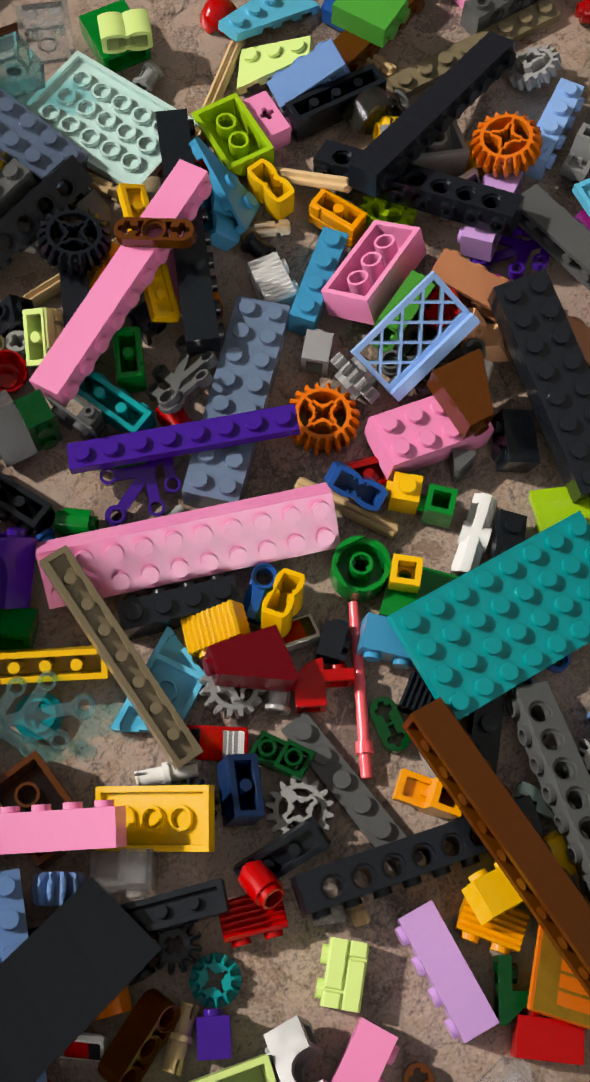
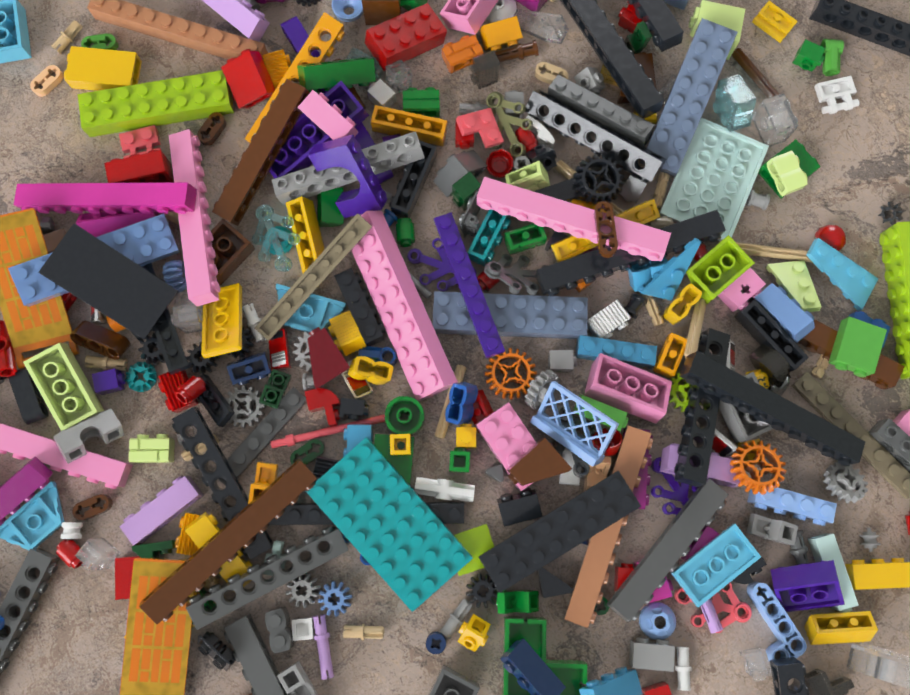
camera: 80 degrees right, 10 degrees up
none -> black gear [186,342,220,374]

